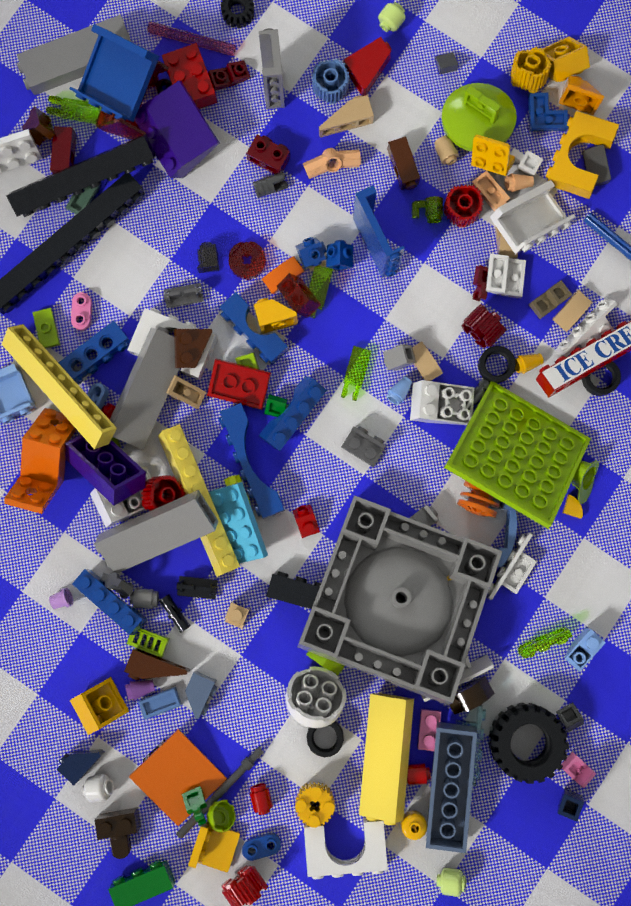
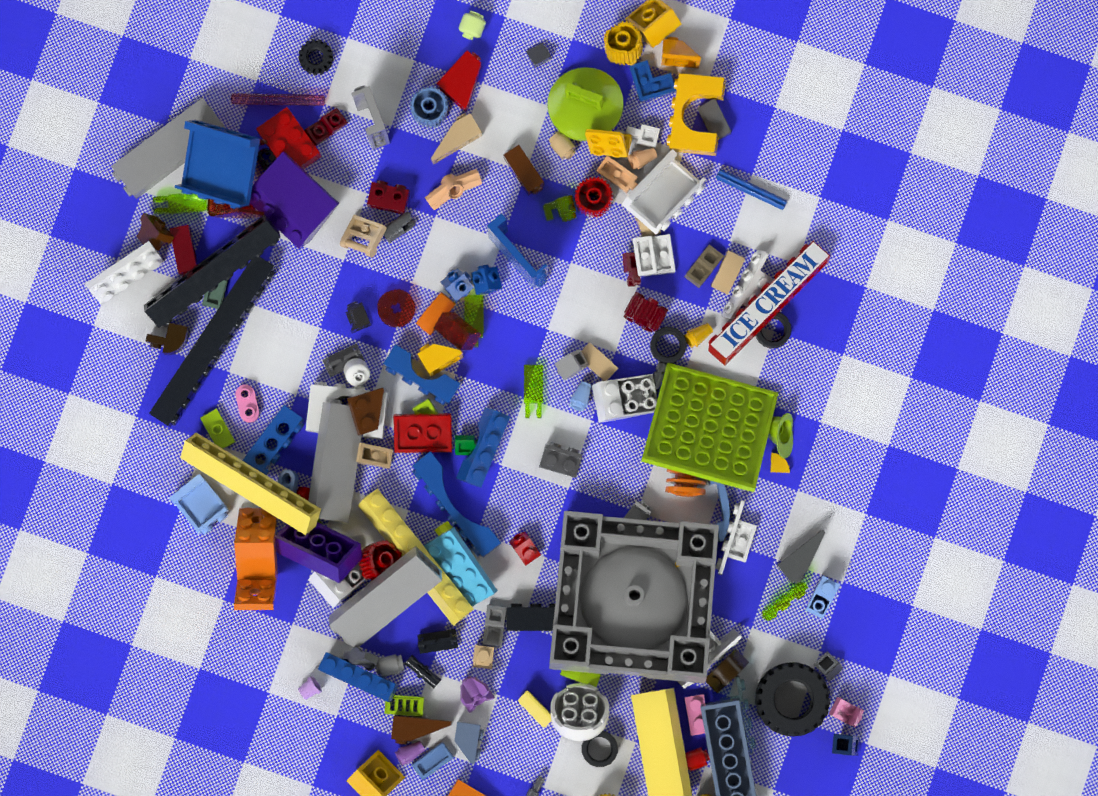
camera: 15 degrees left, 0 degrees up
none -> dark brown brick [145,323,190,355]
none -> tan plate [340,215,387,258]
none -> white head [343,358,370,386]
none -> medium lavender brick [460,676,495,713]
none -> light grey slope [482,605,506,648]
none -> light yellow slope [518,691,551,727]
none -> dark grey slope [776,530,825,584]

